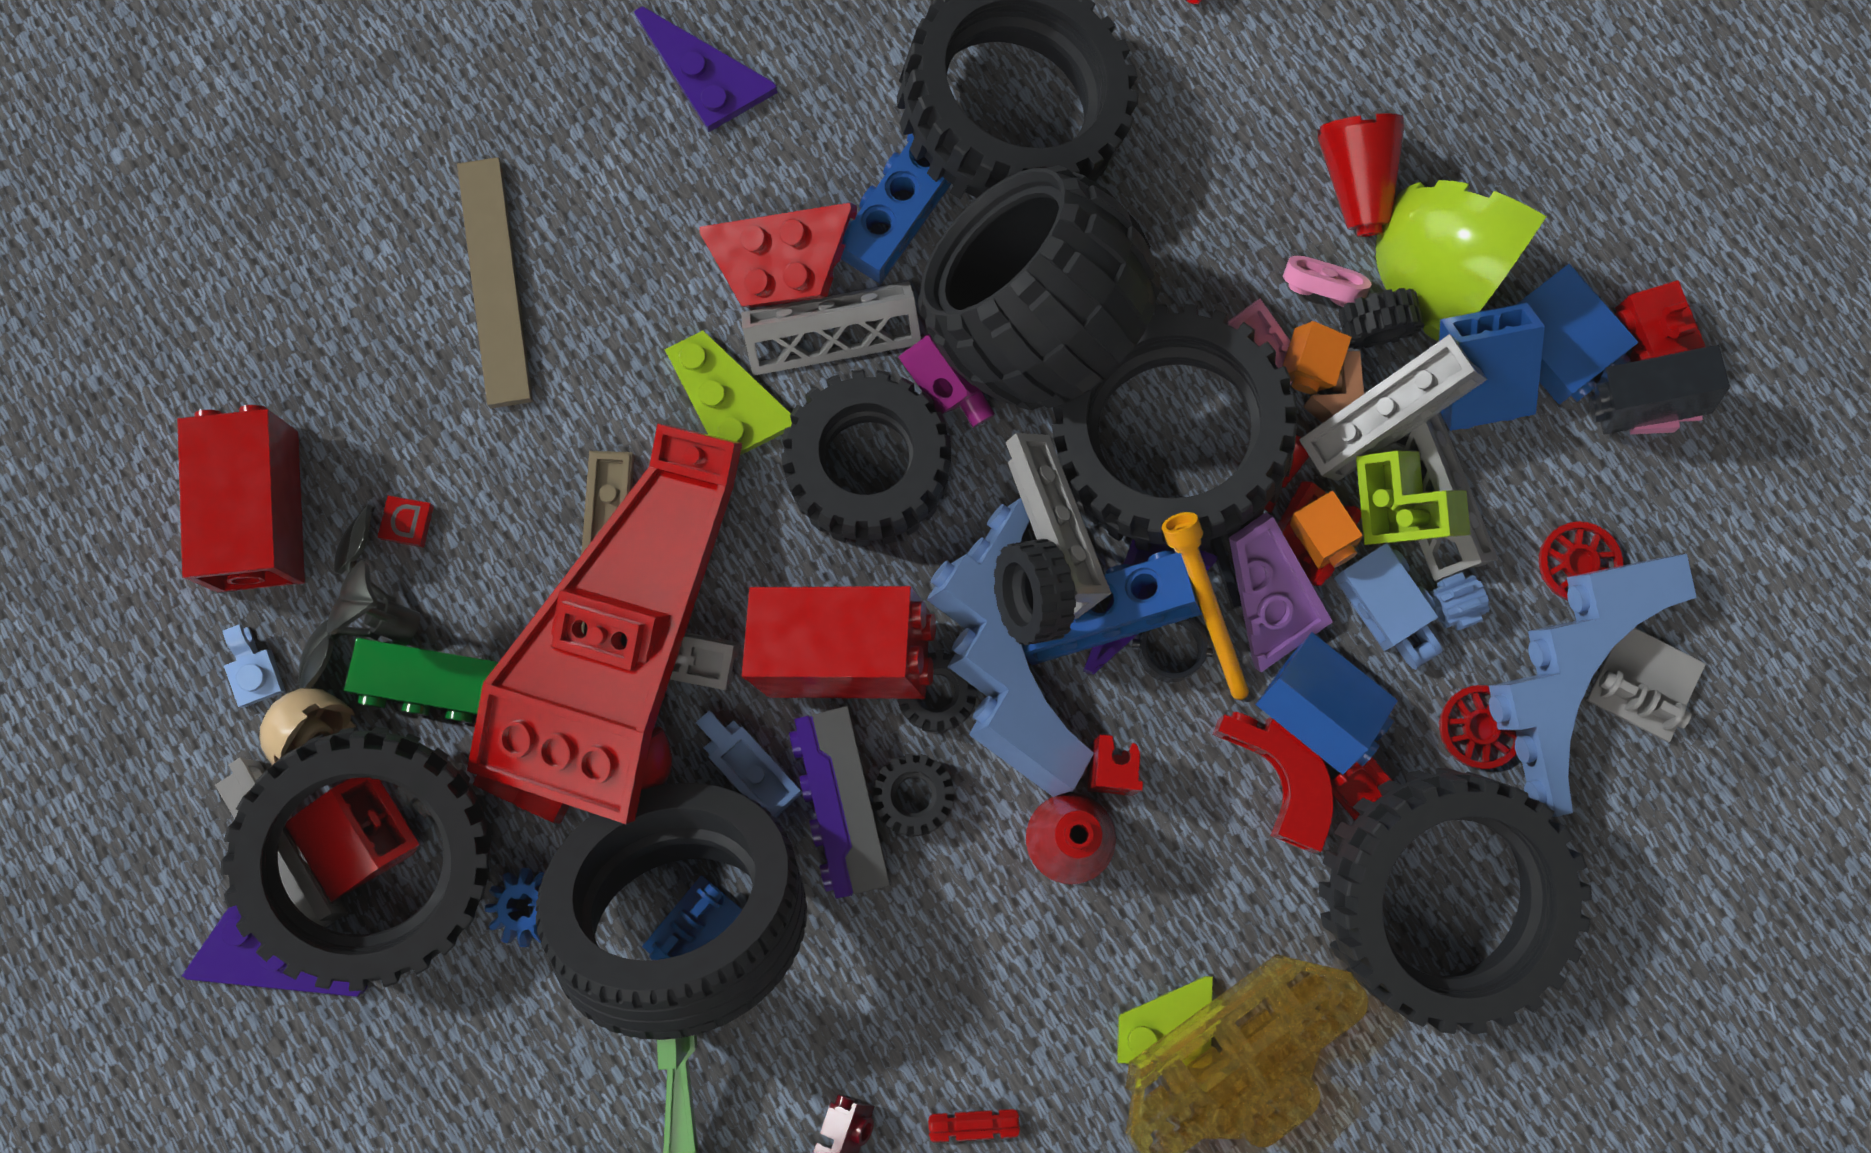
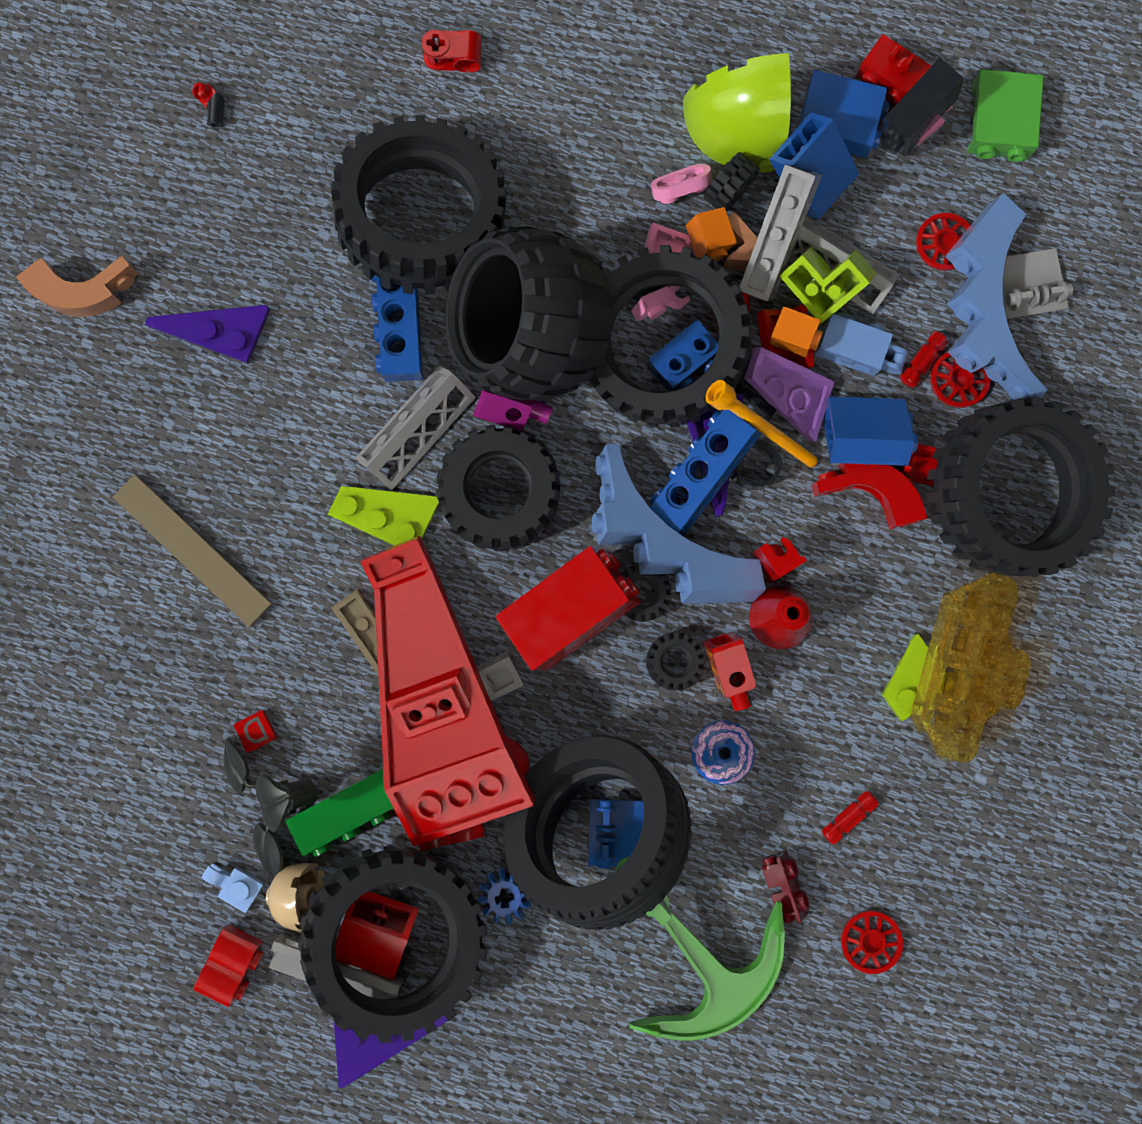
camera: 35 degrees left, 5 degrees up
red brick [177,405,305,593] -> none
medium blue hinge [696,711,803,818] -> none
red wing [699,203,857,308] -> none
piece [789,706,891,899] -> none
black tyre [994,539,1076,645] -> none
light grey fence [1006,433,1111,619] -> none
red cone [1317,113,1405,237] -> none
medium blue gear [1430,572,1490,631] -> none
none -> red brick [193,924,264,1007]
none -> bright pink plate [631,286,690,321]
none -> blue brick [647,319,719,391]
none -> dish [691,720,755,785]
none -> red torso [702,632,756,711]
none -> red axle [900,331,948,388]
none -> bright green panel [967,69,1043,162]

